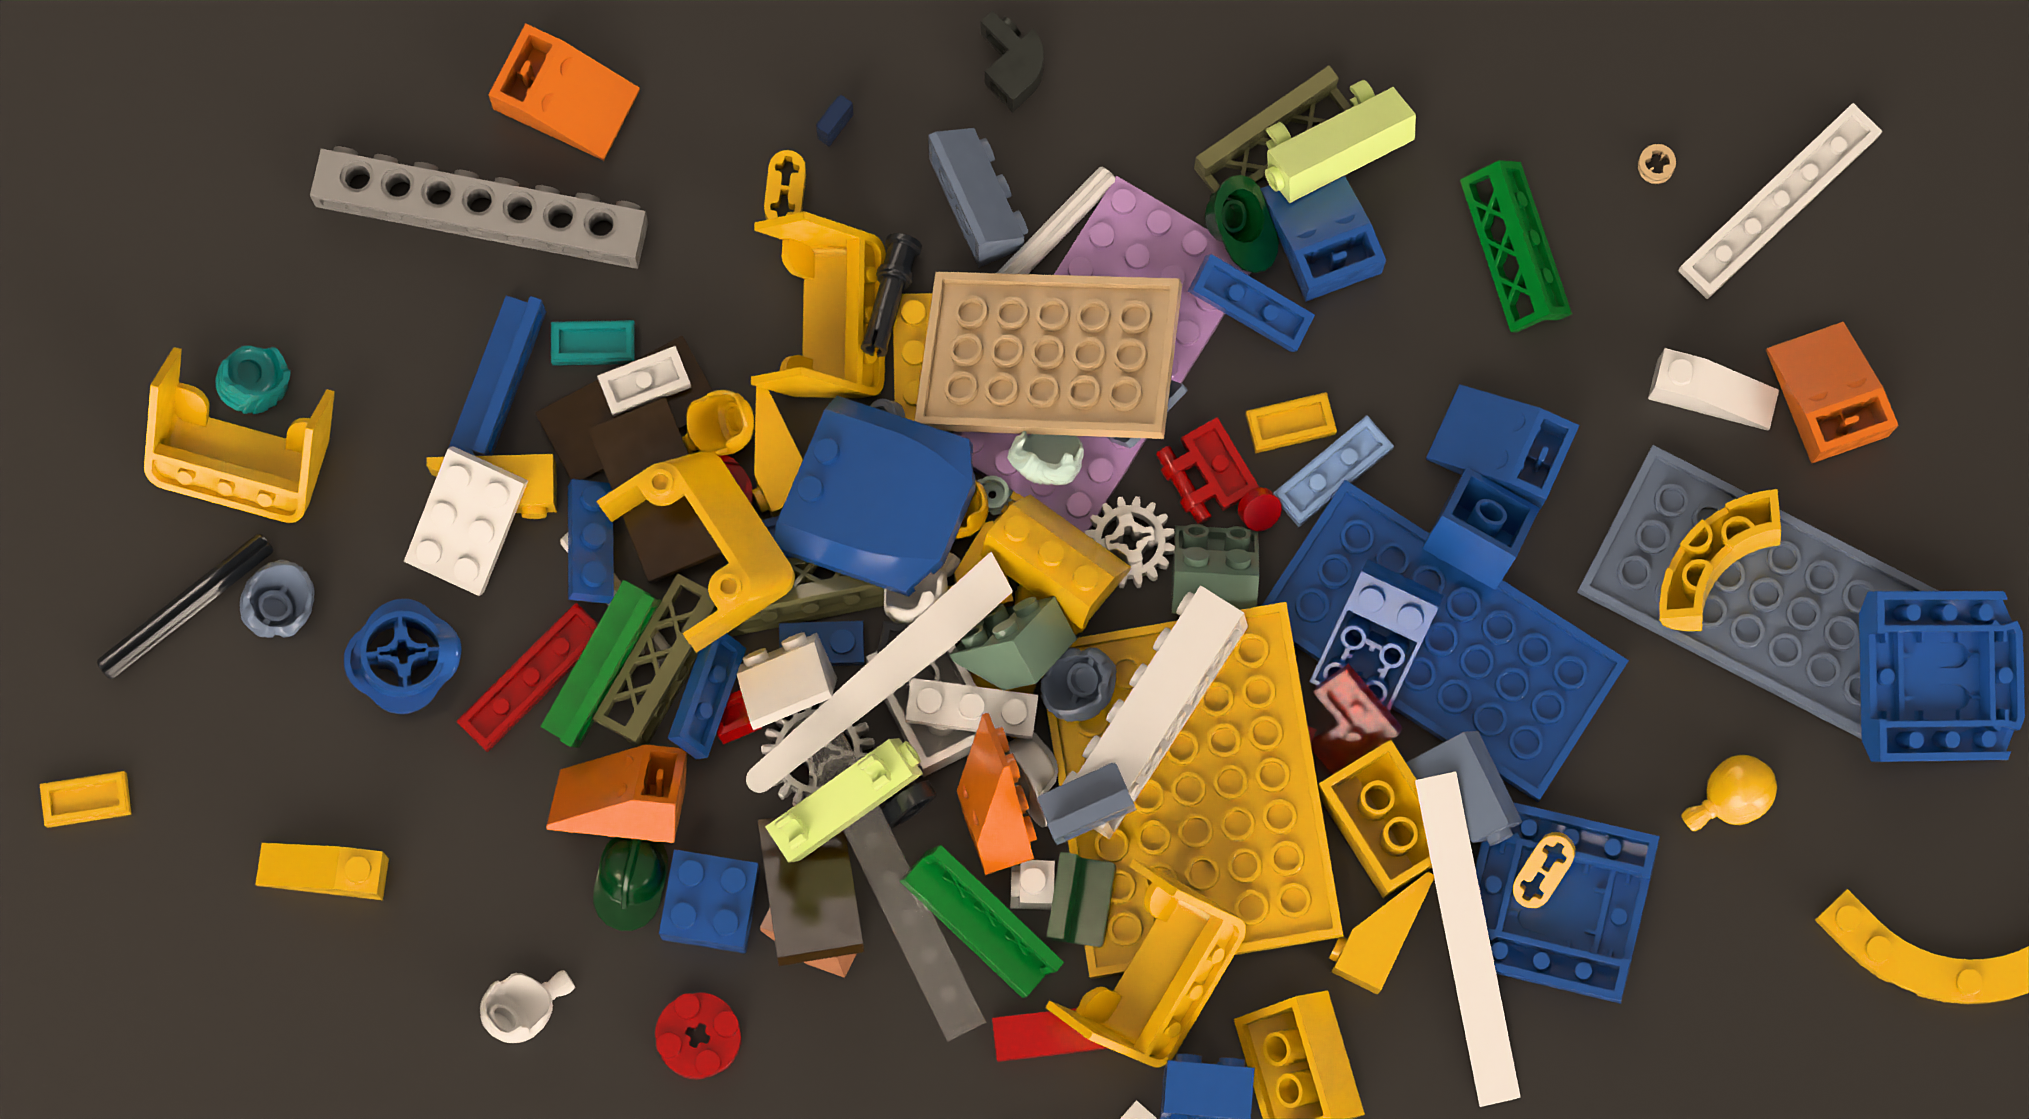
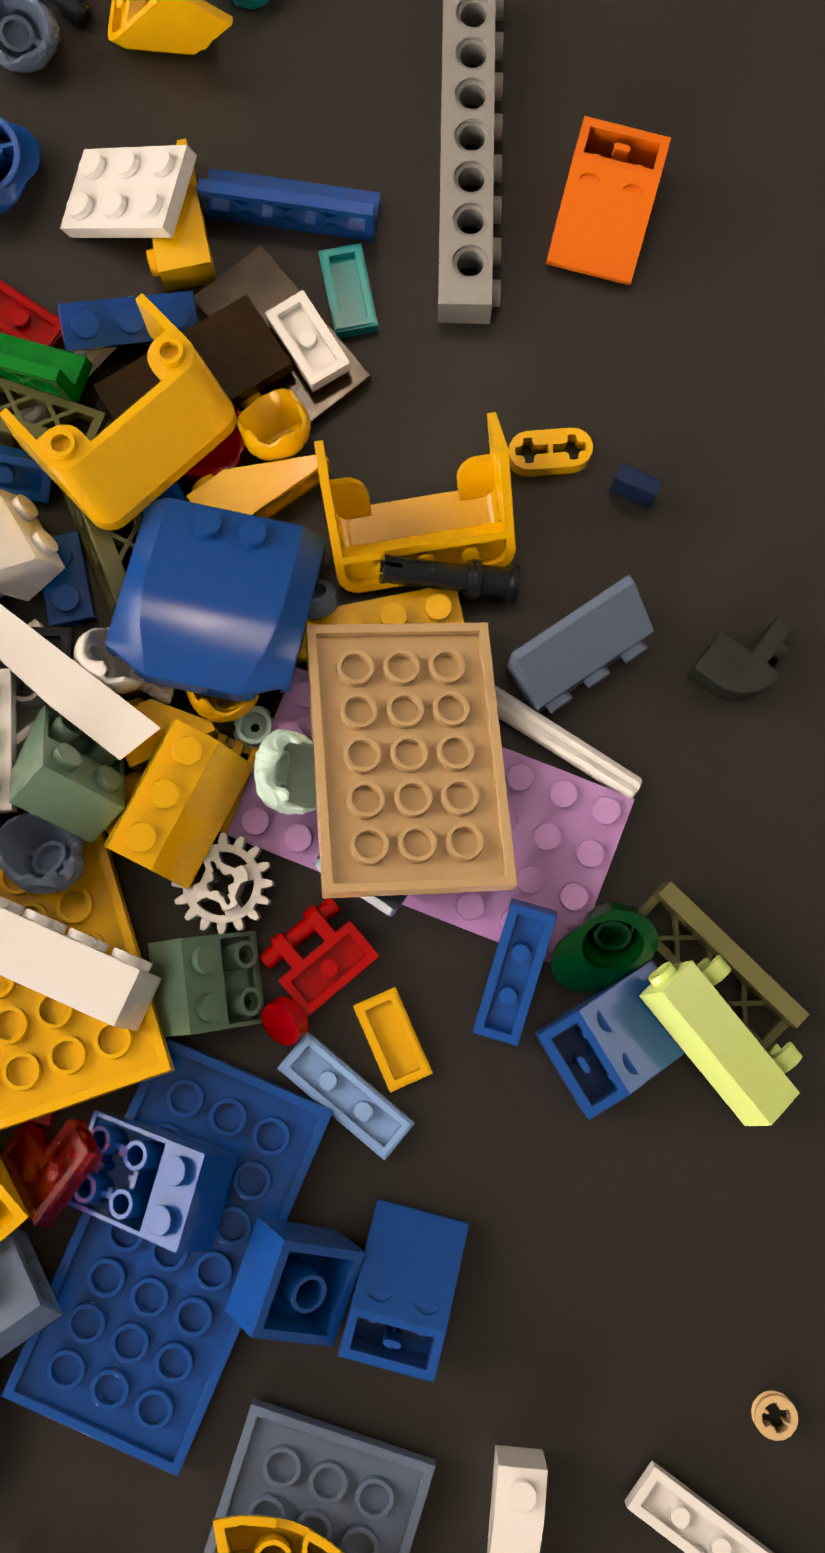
camera: 85 degrees right, 5 degrees up
green fence [1460,160,1572,332] -> none

